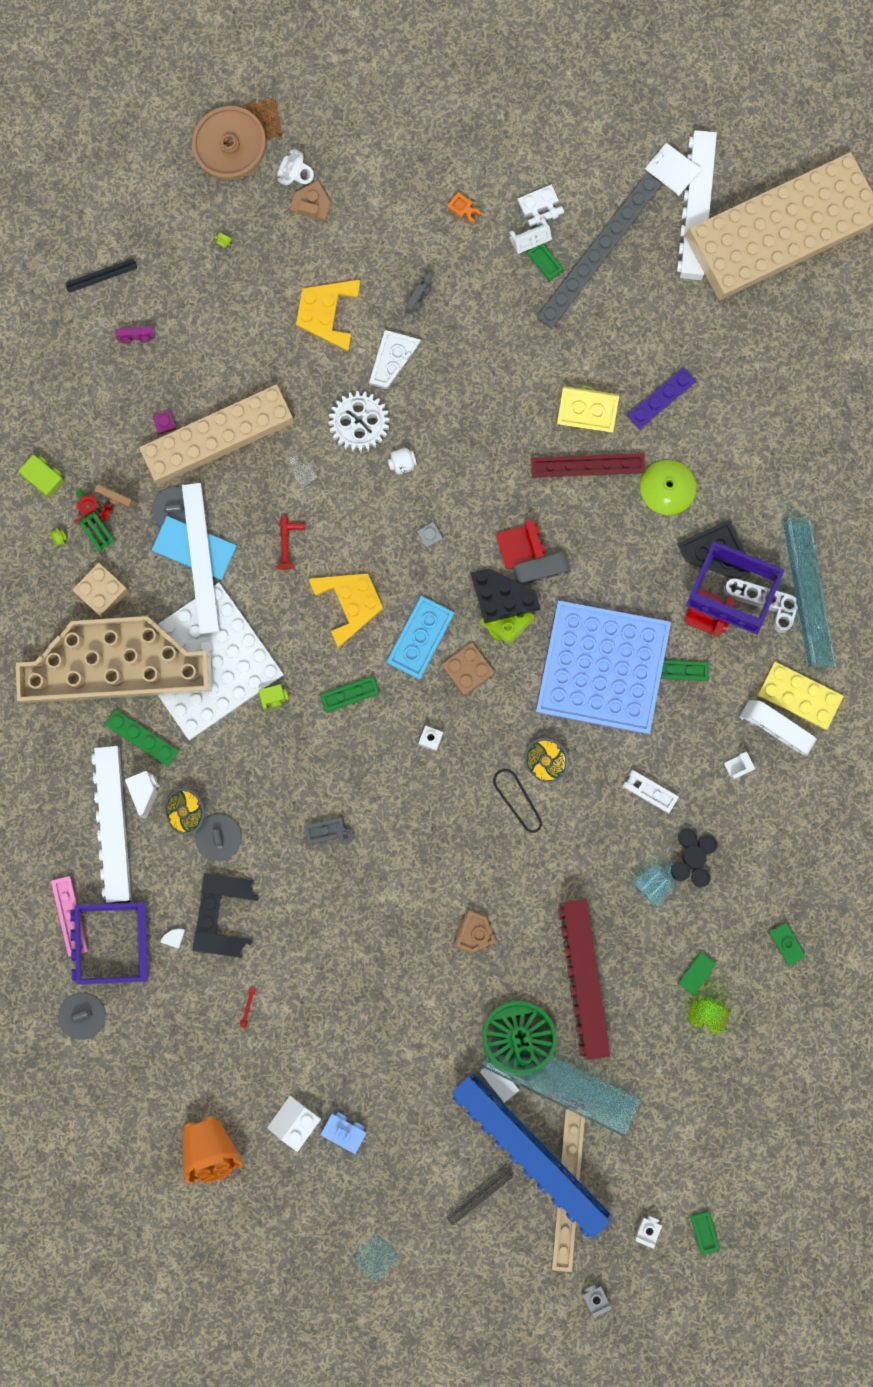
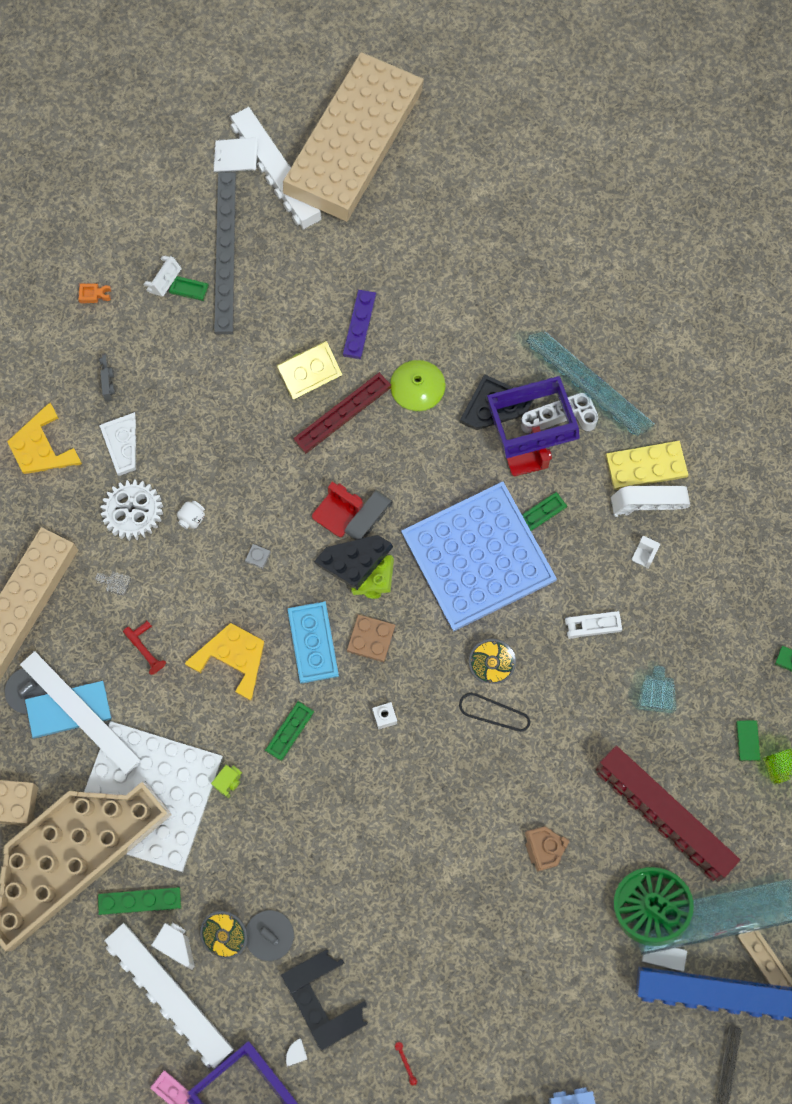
camera: 35 degrees left, 10 degrees down
dark grey hinge [304,817,354,845] -> none
white plate [517,184,564,227] -> none
black piece [671,828,718,888] -> none

